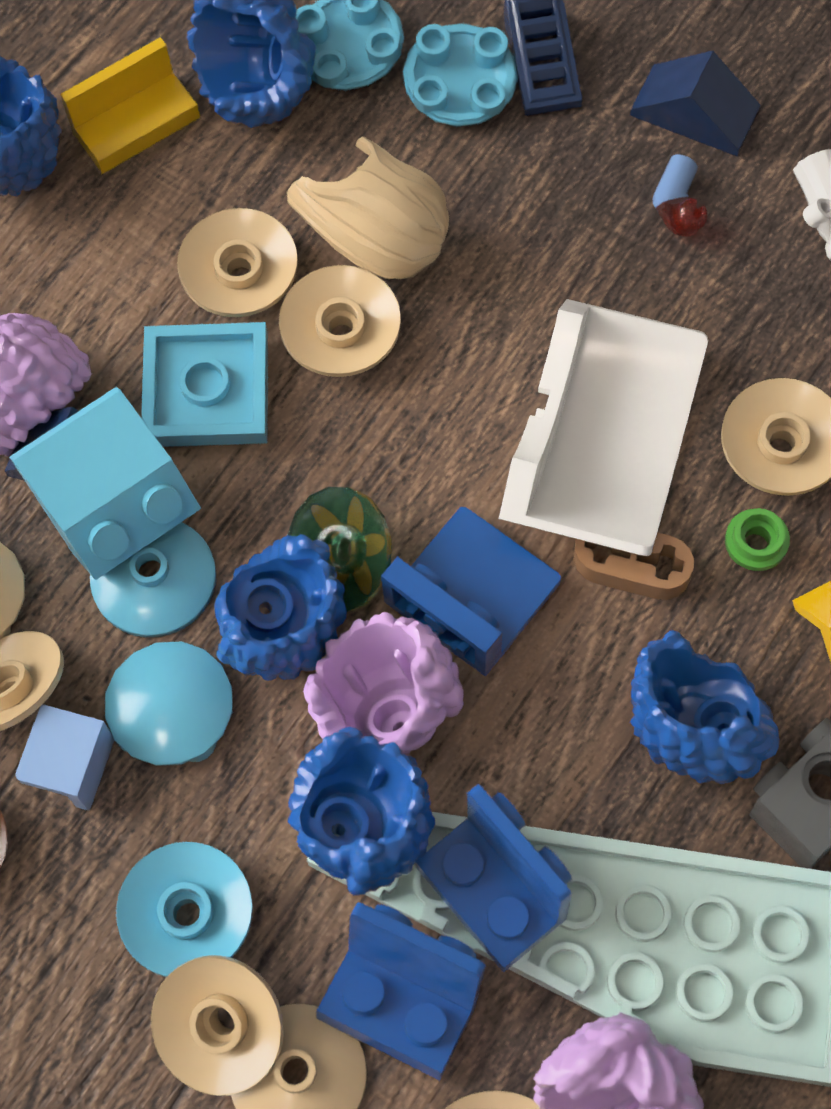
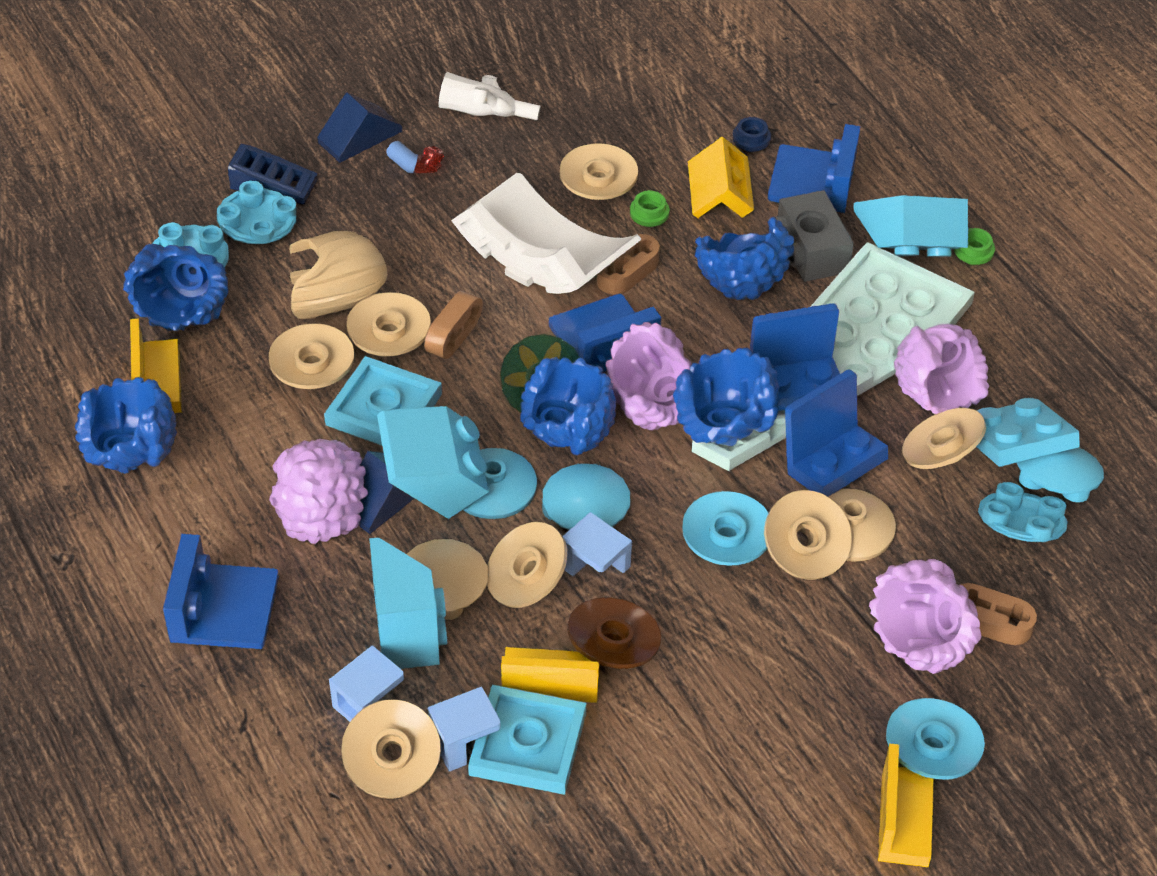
camera: 70 degrees left, 20 degrees down
none -> medium nougat beam [424,291,483,359]

